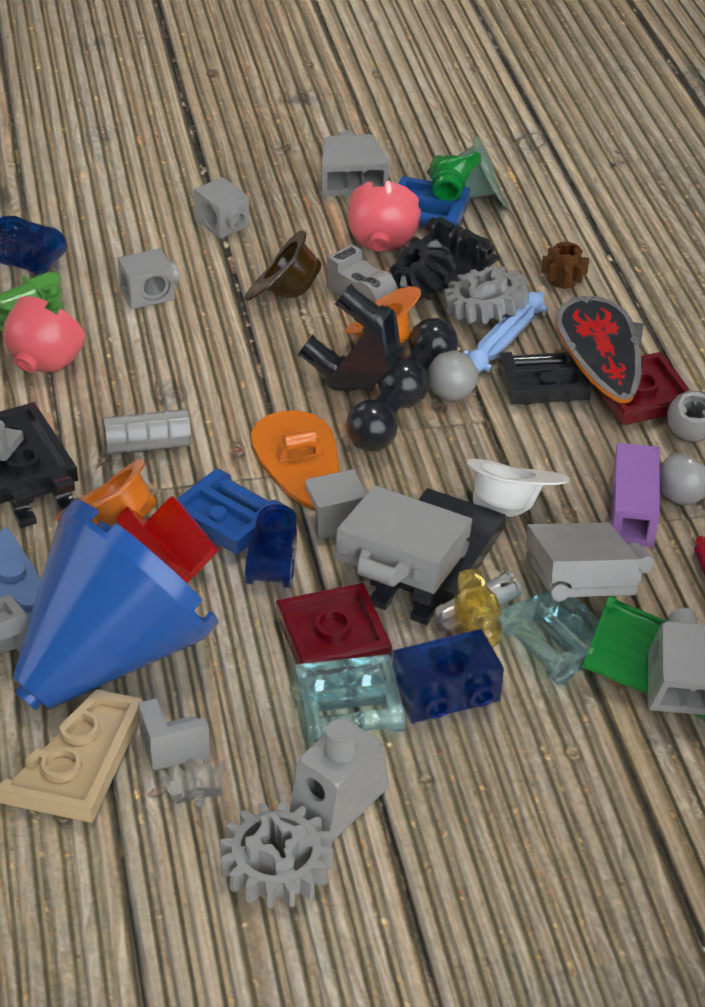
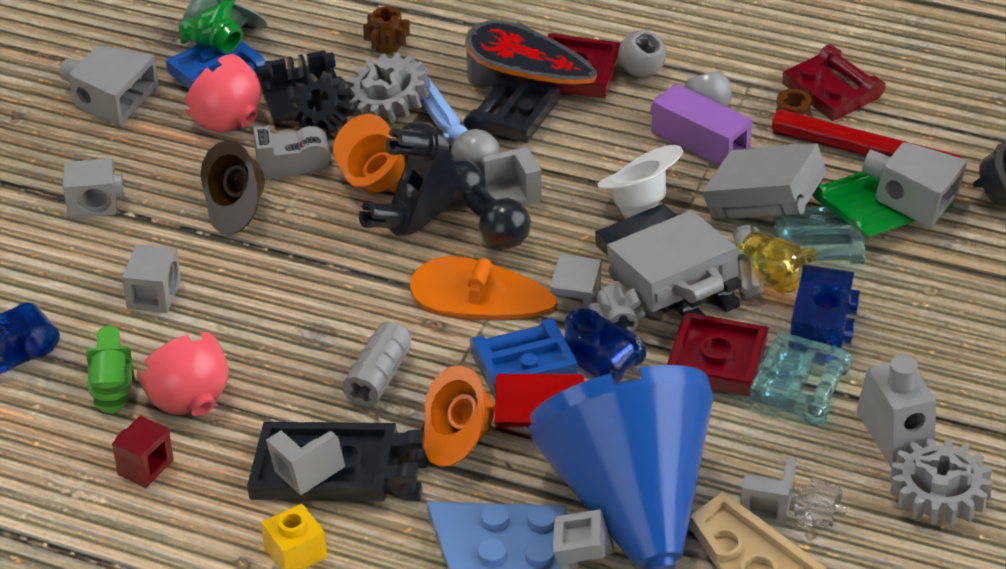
camera: 55 degrees left, 0 degrees up
none -> light grey panel [482,146,541,205]
none -> light grey gear [589,284,645,337]

